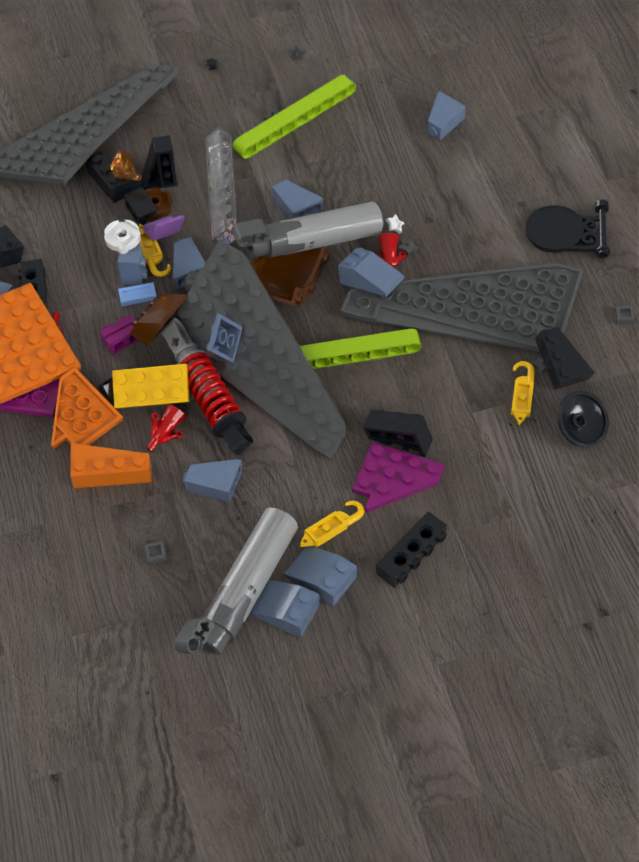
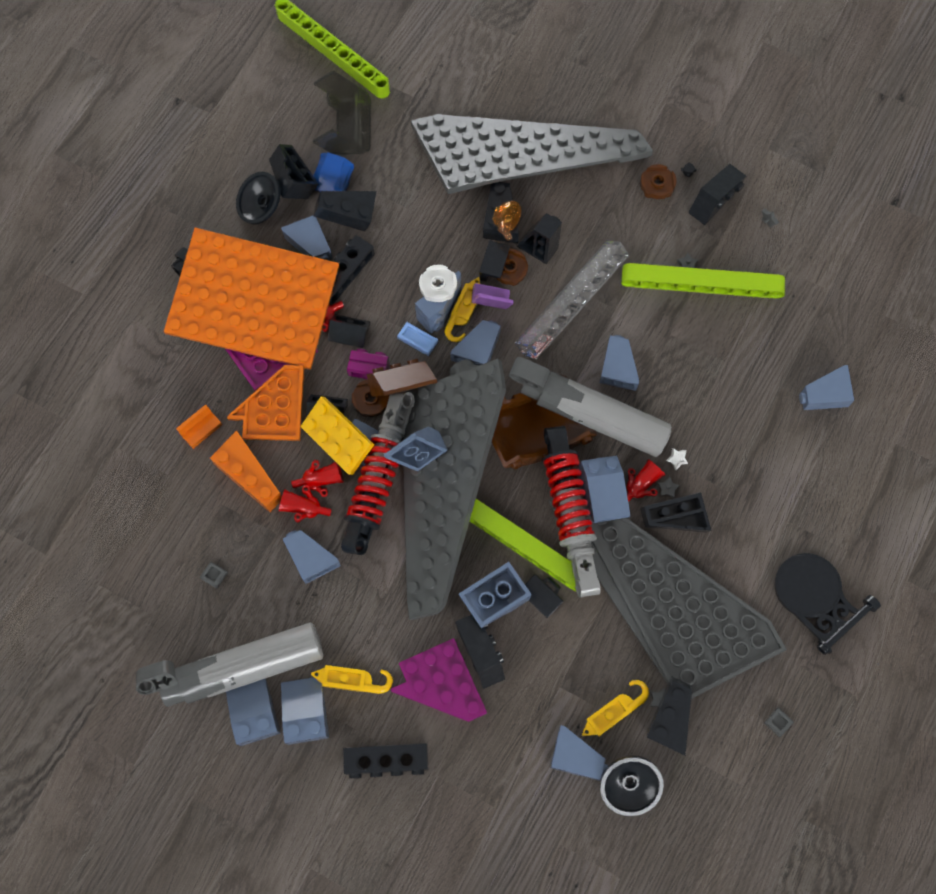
camera: 45 degrees right, 15 degrees up
none -> orange panel [176,405,222,449]
none -> red piece [279,485,332,523]
none -> black panel [328,314,370,348]
none -> reddish brown plate [352,379,390,417]
none -> sand blue slope [458,562,532,628]
none -> black piece [525,574,564,618]
none -> piece [542,426,600,598]
none -> sand blue slope [550,725,608,781]
none -> reddish brown plate [640,164,677,199]
none -> black wedge [640,492,712,533]
none -> black wedge [688,164,746,225]

